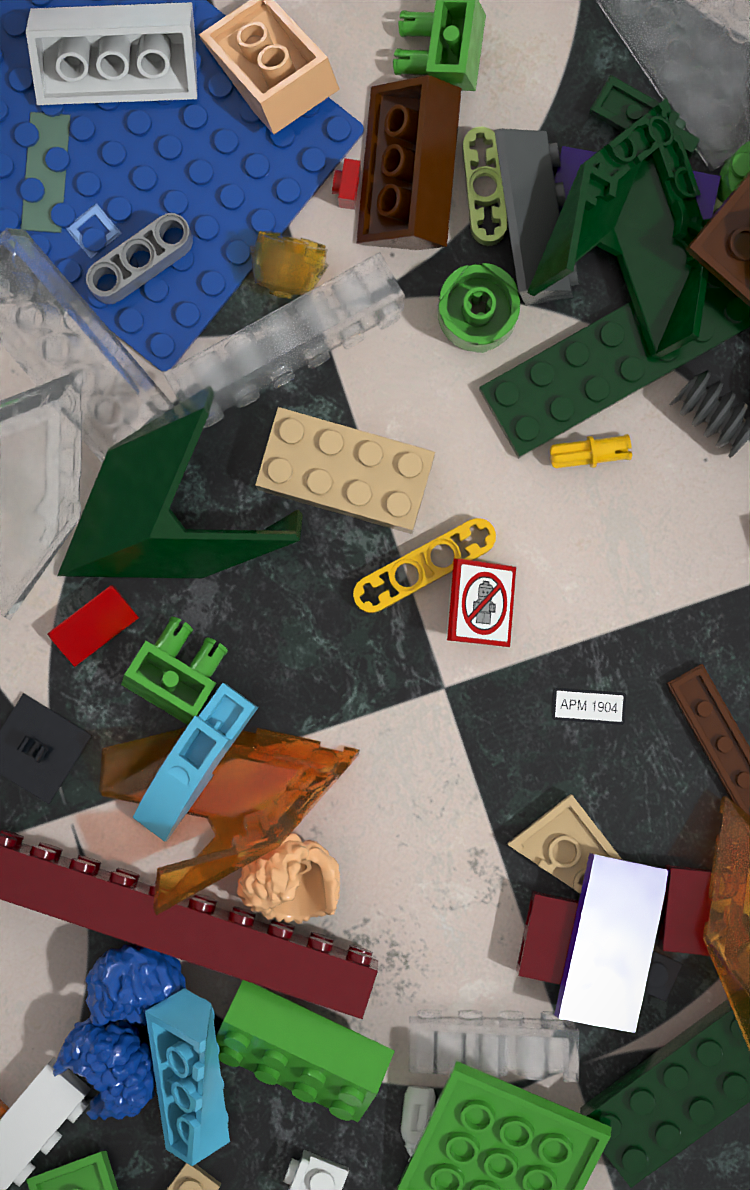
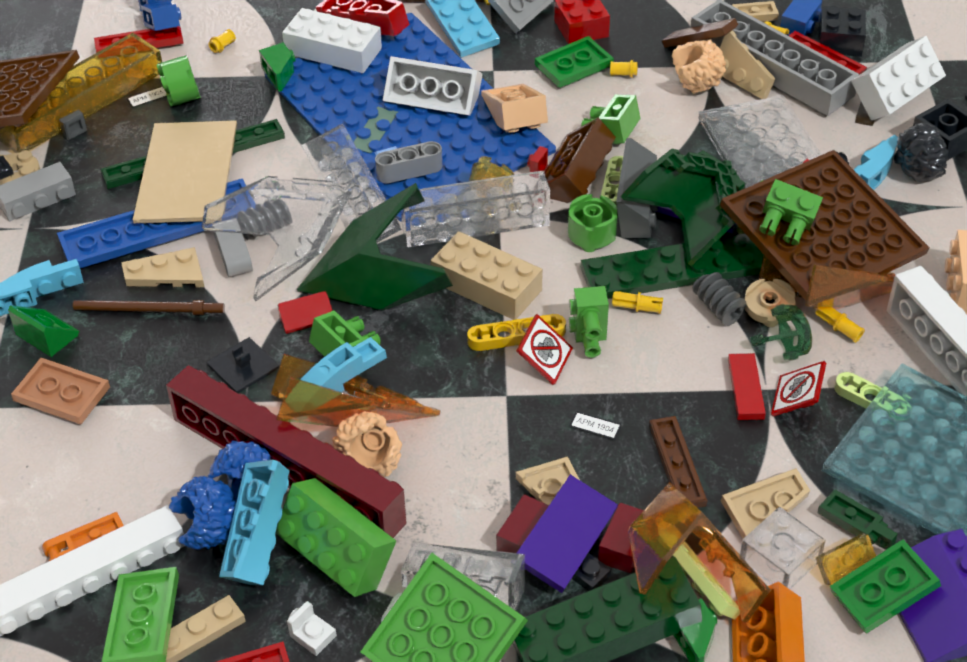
camera: 15 degrees right, 40 degrees down
none -> bright green brick [568,286,609,358]

